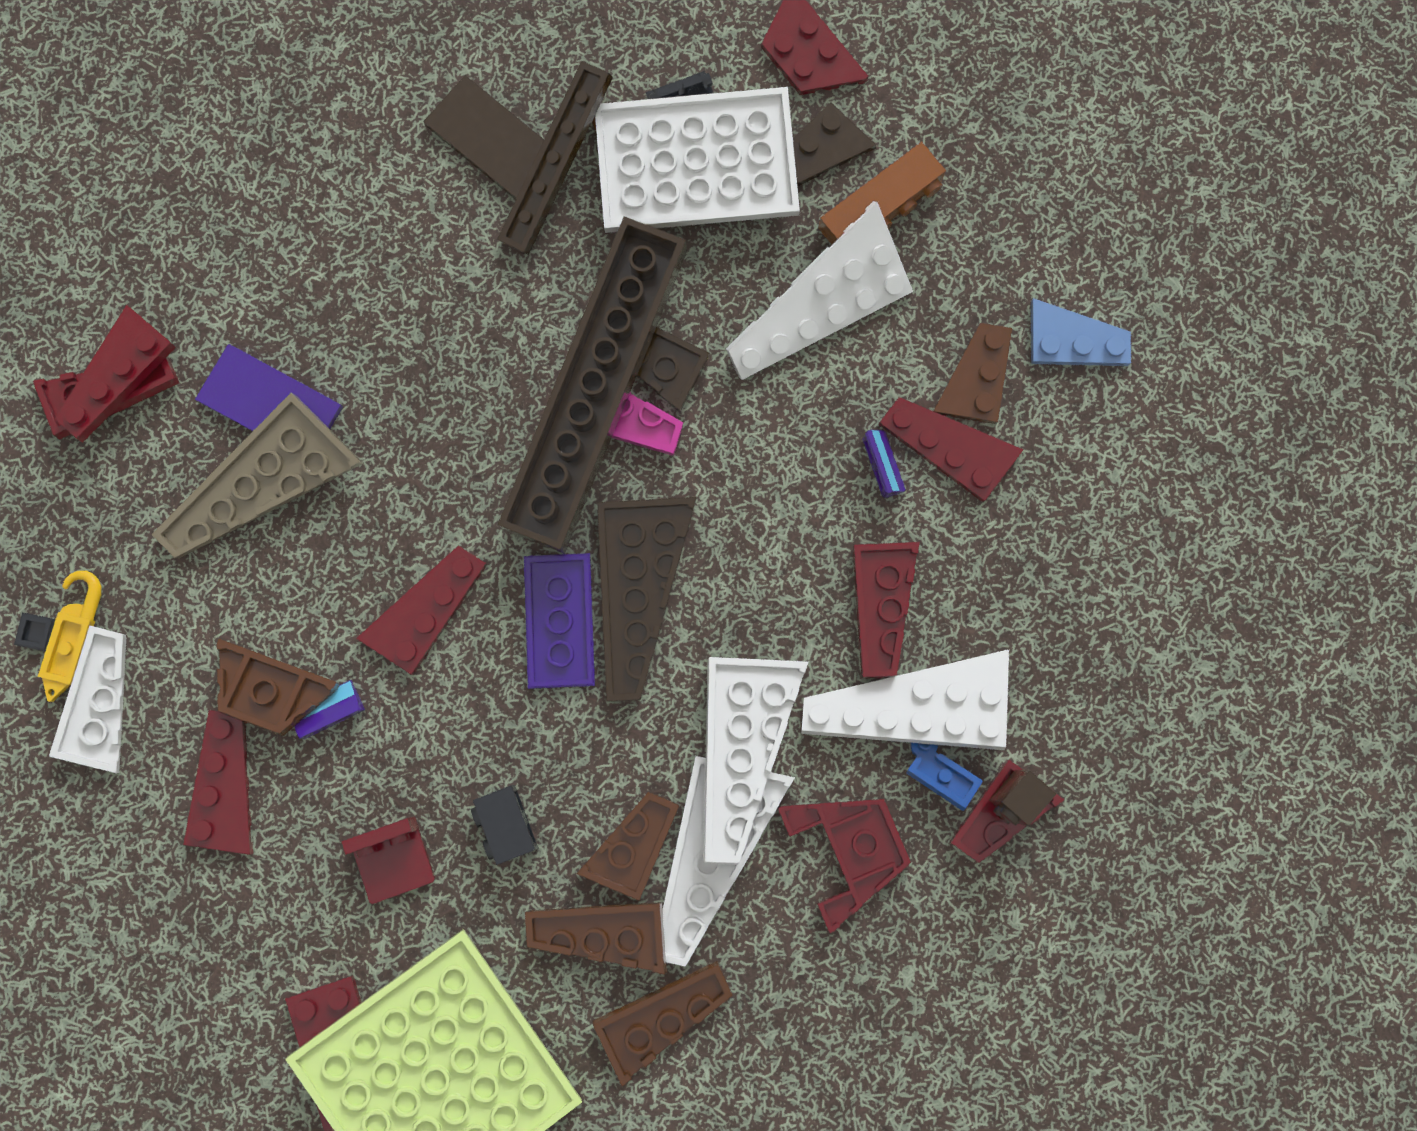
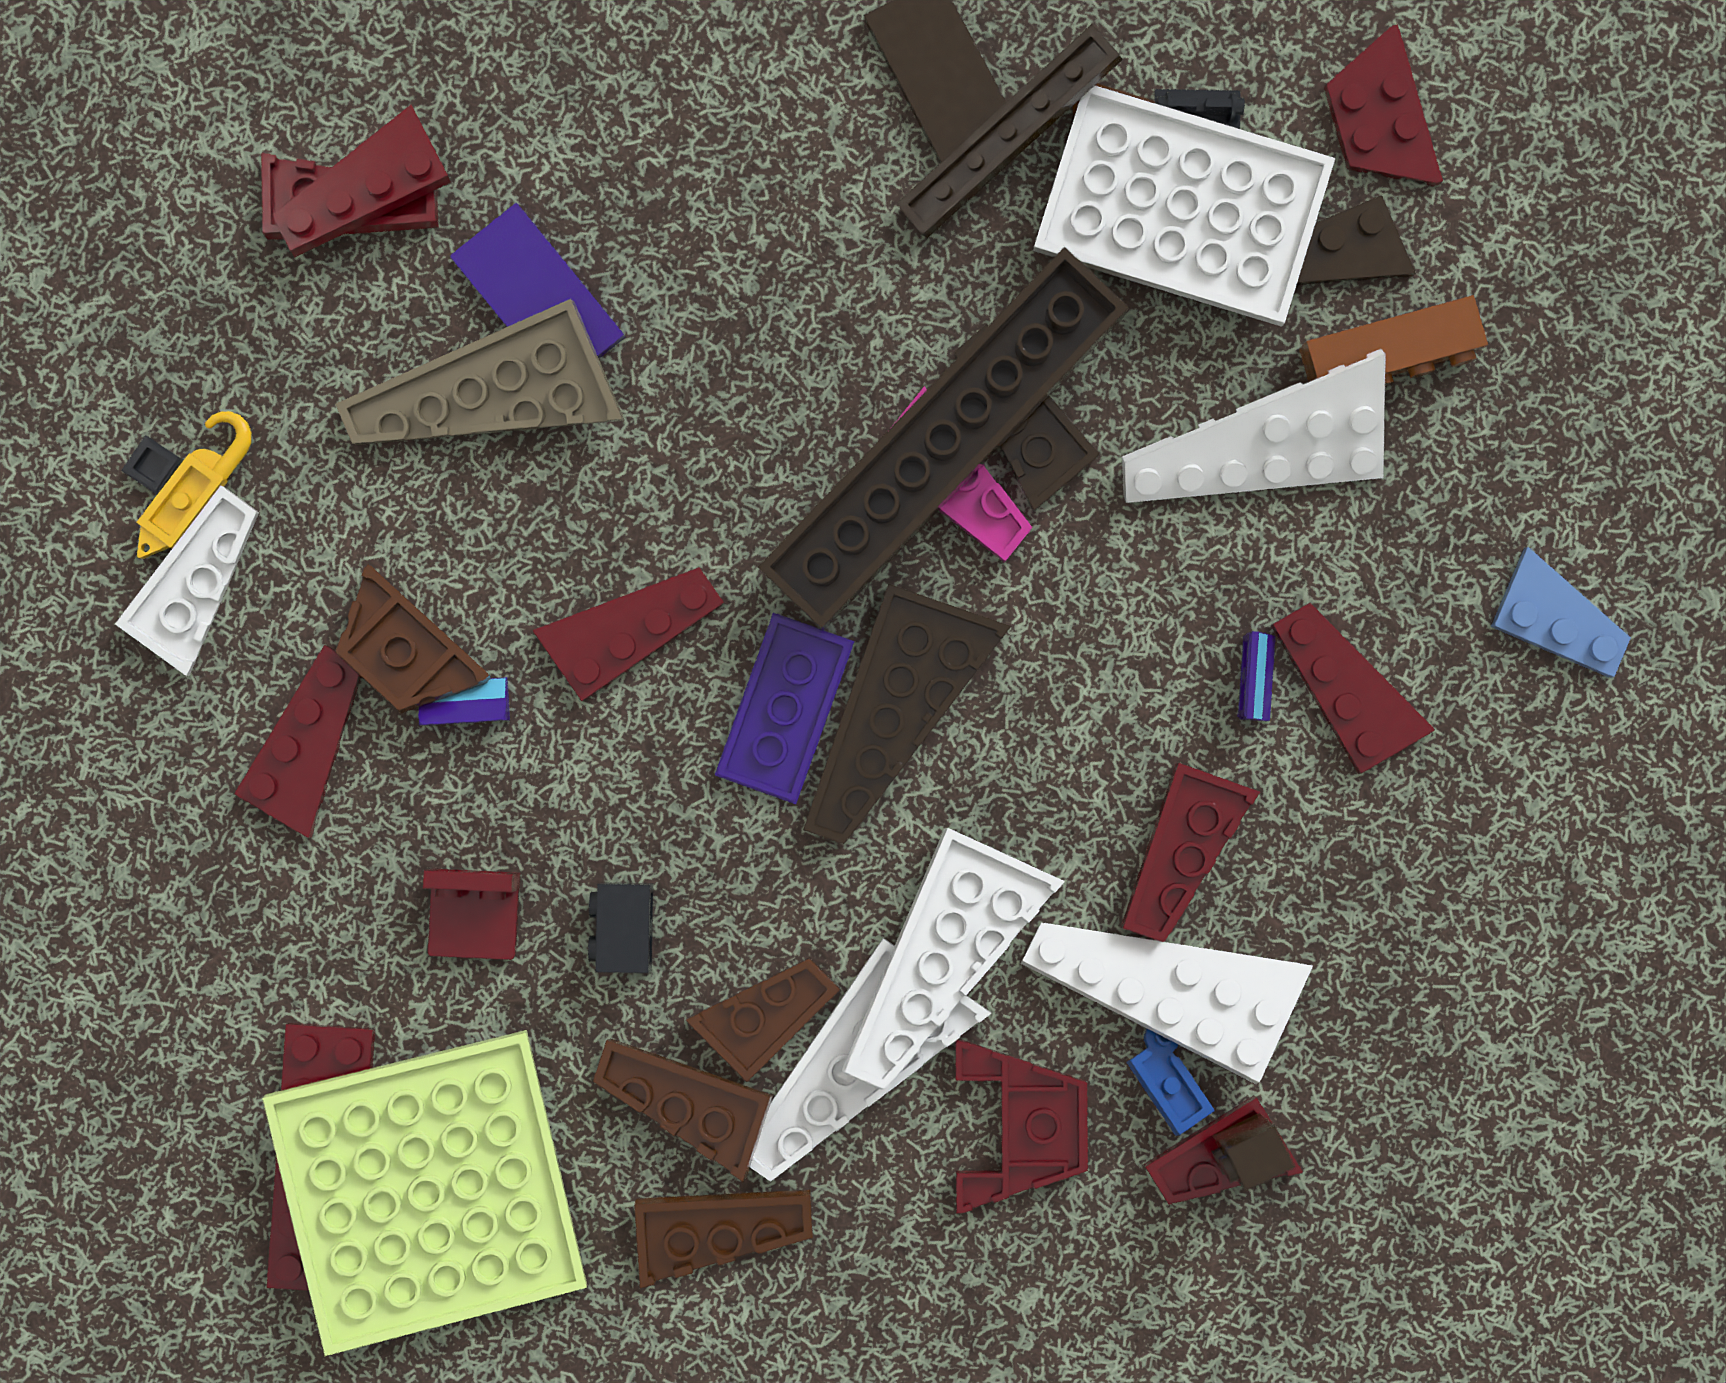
camera: 20 degrees right, 5 degrees up
reddish brown wing [933,323,1012,424] -> none

